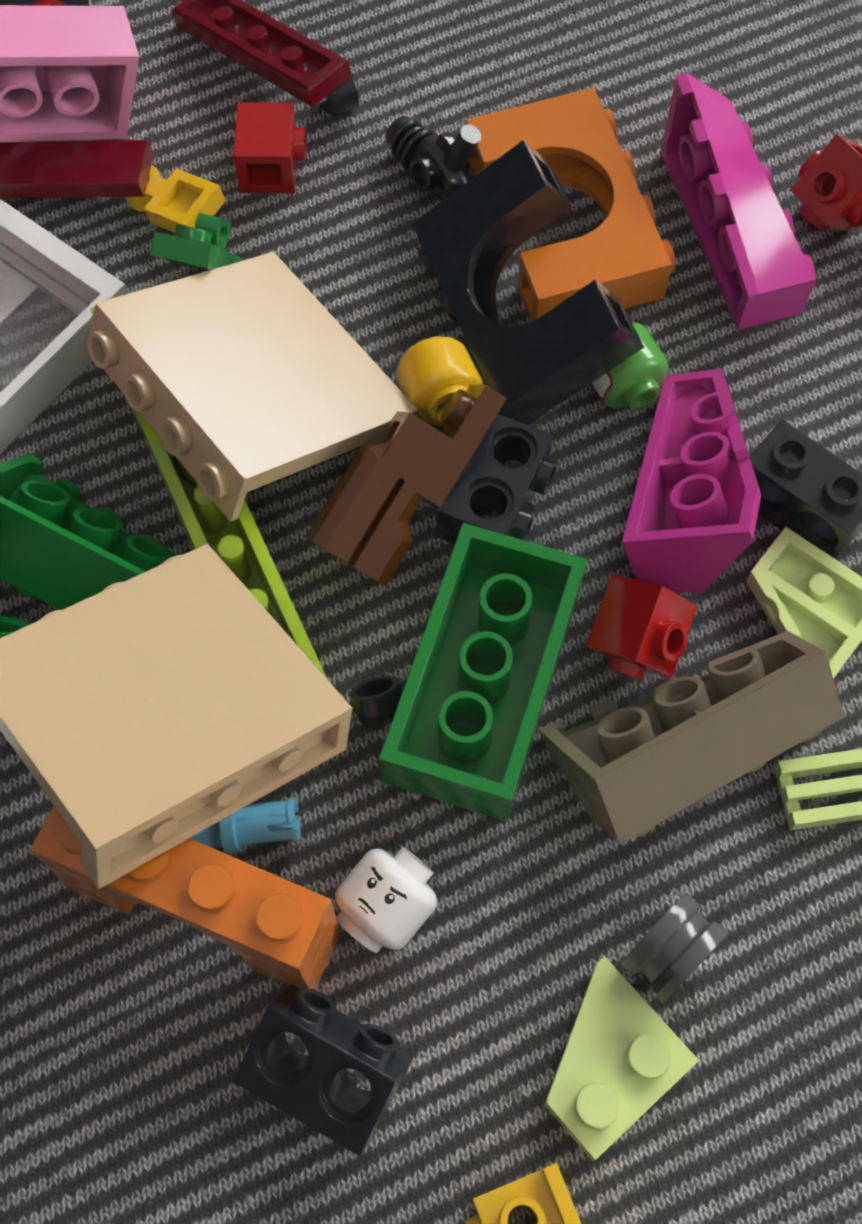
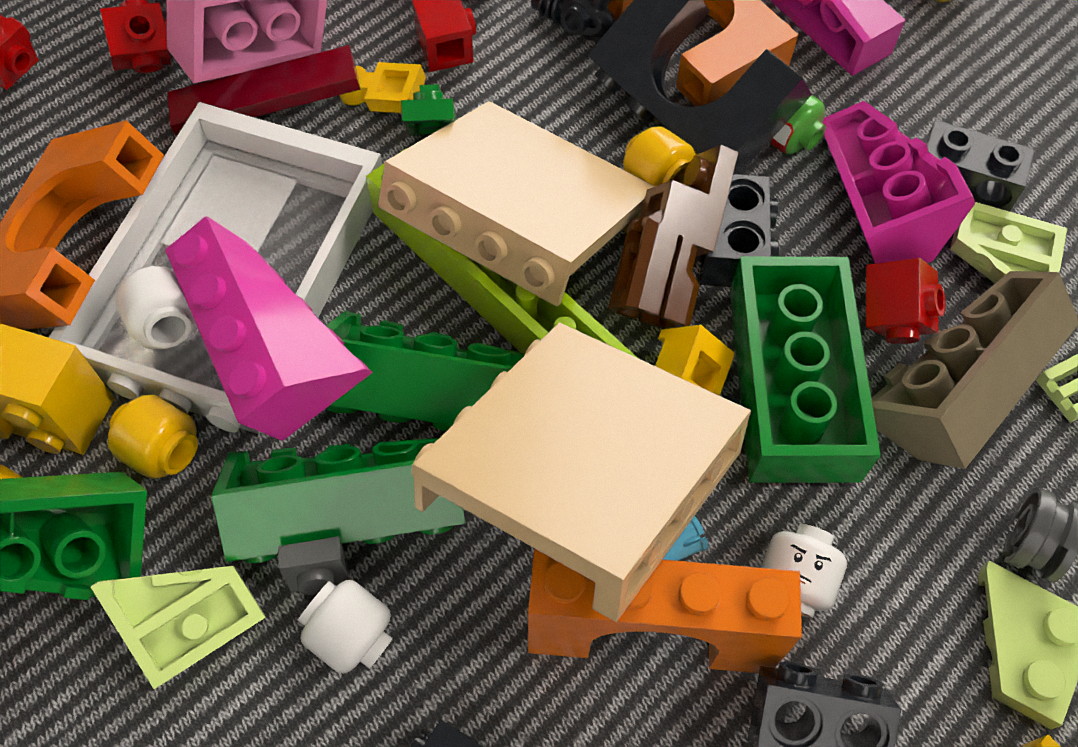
camera: 20 degrees left, 5 degrees down
none -> yellow brick [655,325,735,396]

